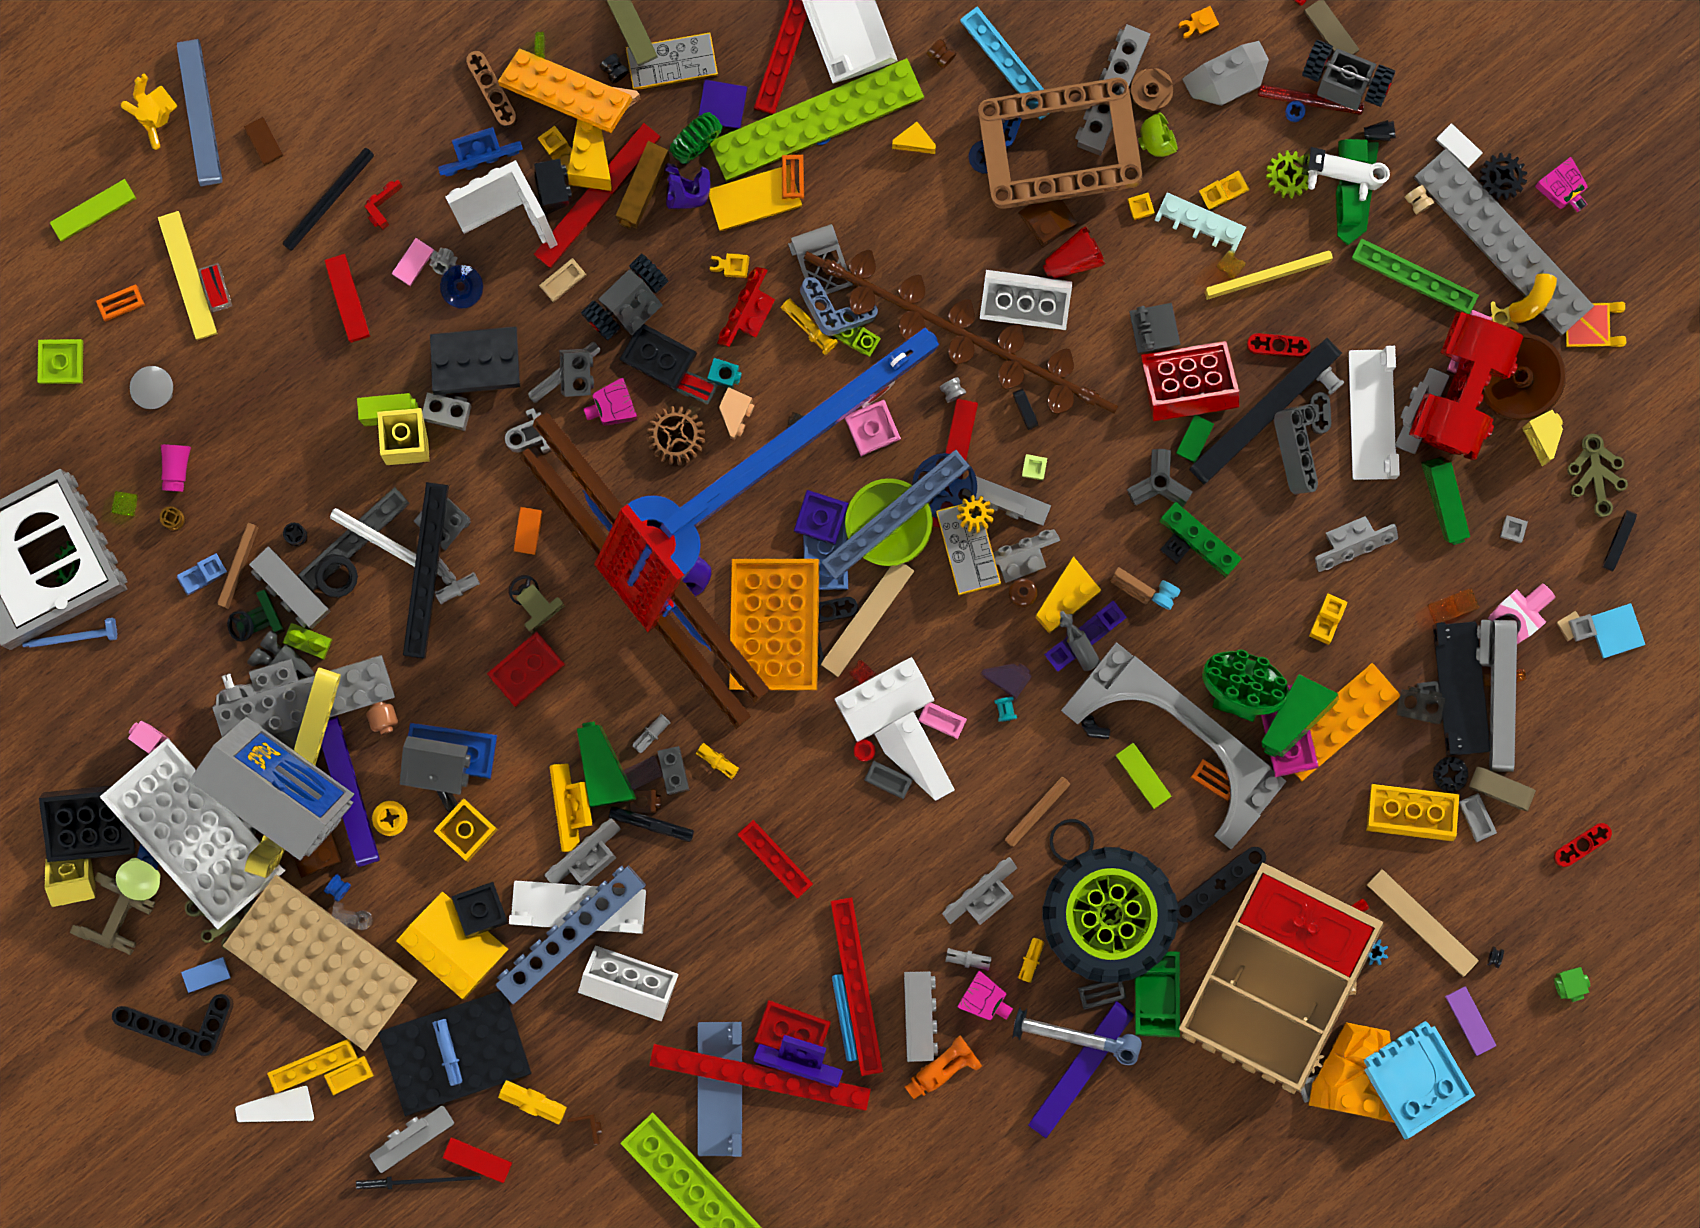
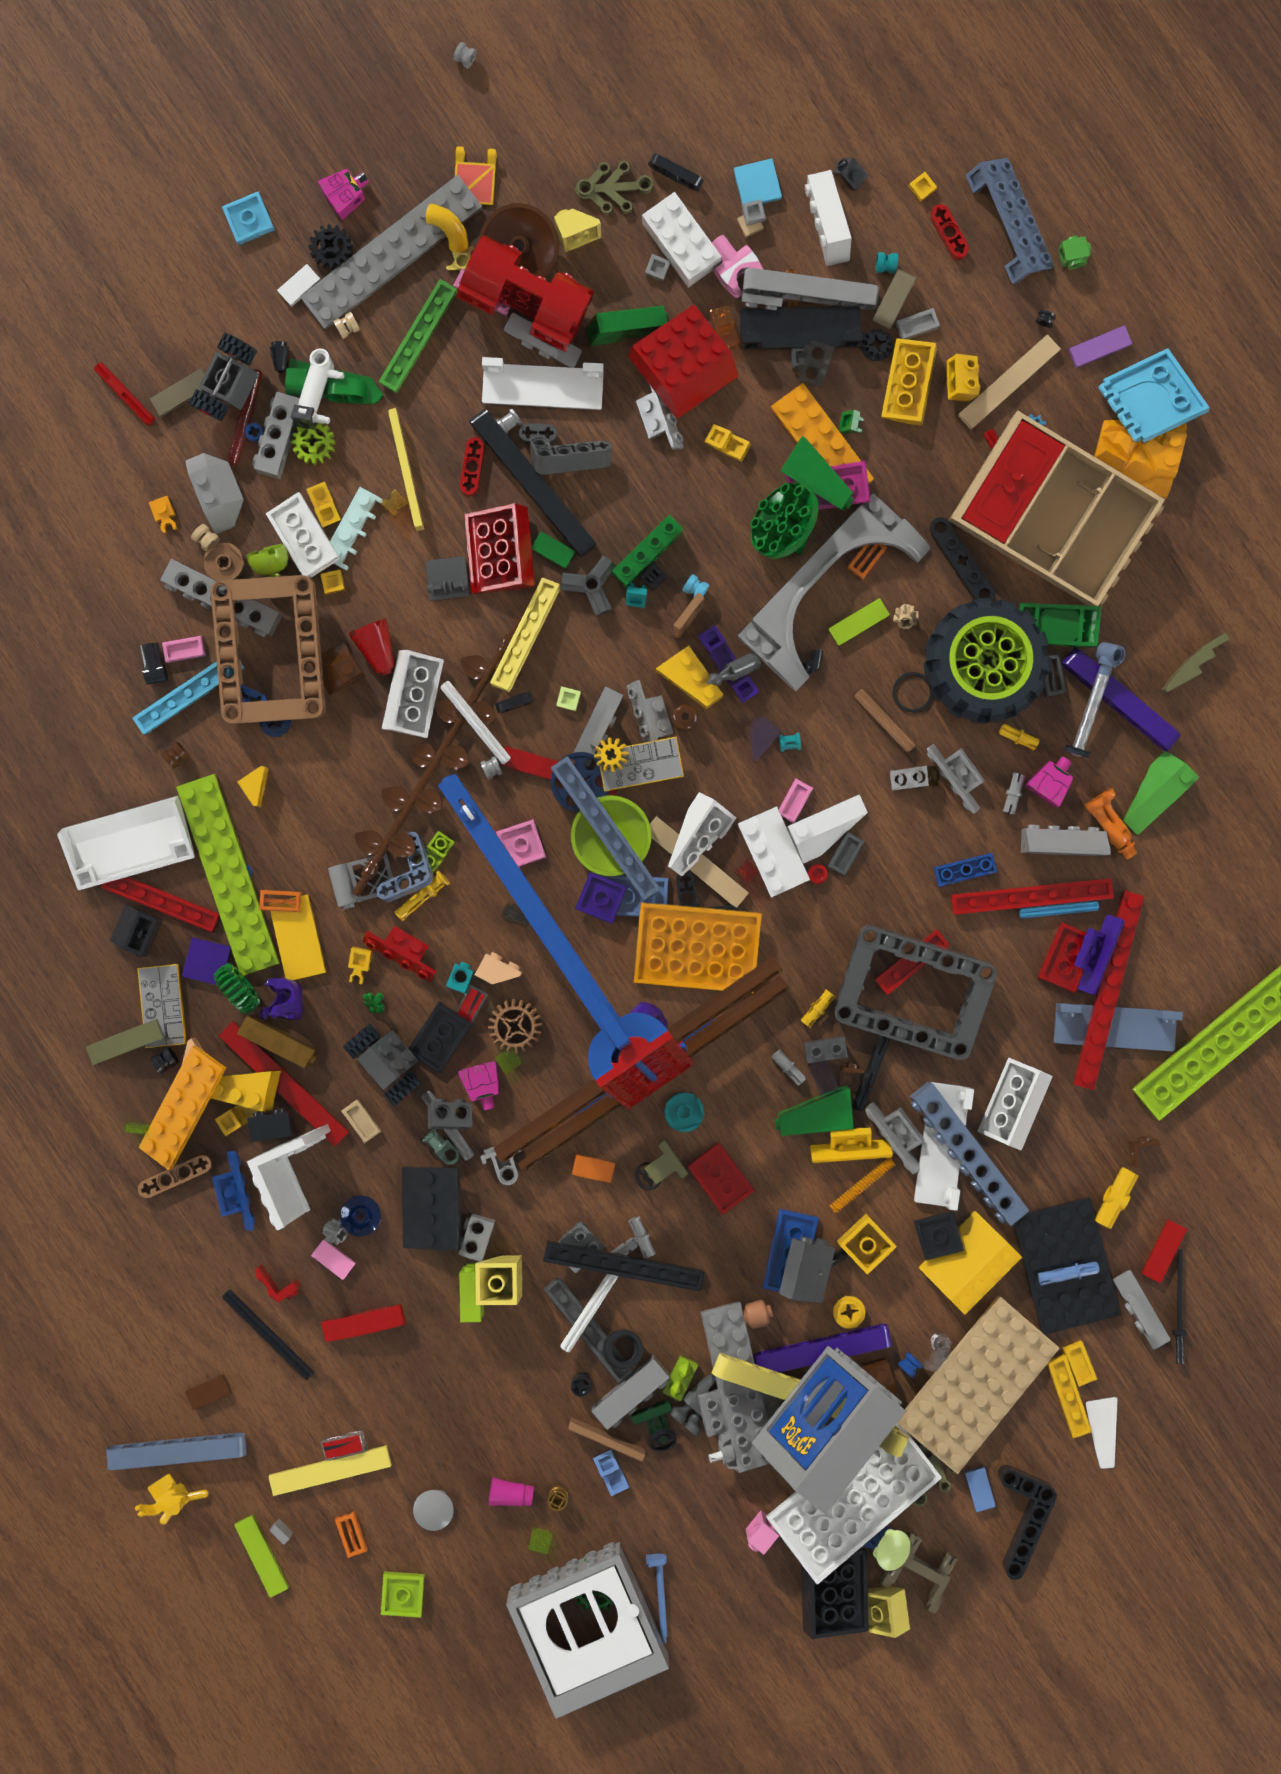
camera: 90 degrees left, 5 degrees up
none -> black slope [110,904,163,957]
none -> black piece [140,643,168,685]
none -> bright pink tile [162,636,206,663]
none -> tan wheel [191,524,220,551]
none -> medium azure tile [222,191,275,245]
none -> light grey brick [253,392,300,480]
none -> white tile [266,492,340,578]
none -> light grey tile [269,1519,293,1545]
none -> green plant [362,993,385,1014]
none -> sand green connector [422,1129,460,1165]
none -> white axle [441,681,510,764]
none -> light yellow plate [490,578,561,692]
none -> clear neon green tile [495,1047,523,1074]
none -> teal tile [625,583,647,608]
none -> red slope [628,304,739,419]
none -> white brick [642,192,721,288]
none -> teal tile [664,1092,704,1132]
none -> white wedge [668,792,736,876]
none -> white wedge [805,170,851,267]
none -> light orange piece [829,1157,896,1213]
none -> black bracket [832,158,868,191]
none -> dark grey beam [834,924,997,1060]
none -> green tile [839,410,864,434]
none -> teal wheel [876,252,898,274]
none -> bracket [890,766,940,790]
none -> tan gear [893,604,919,629]
none -> yellow tile [908,172,937,202]
none -> blue tile [933,853,997,887]
none -> yellow brick [946,354,980,402]
none -> sand blue bracket [965,158,1054,284]
none -> bright green wedge [1123,751,1199,835]
none -> olive slope [1160,633,1230,695]

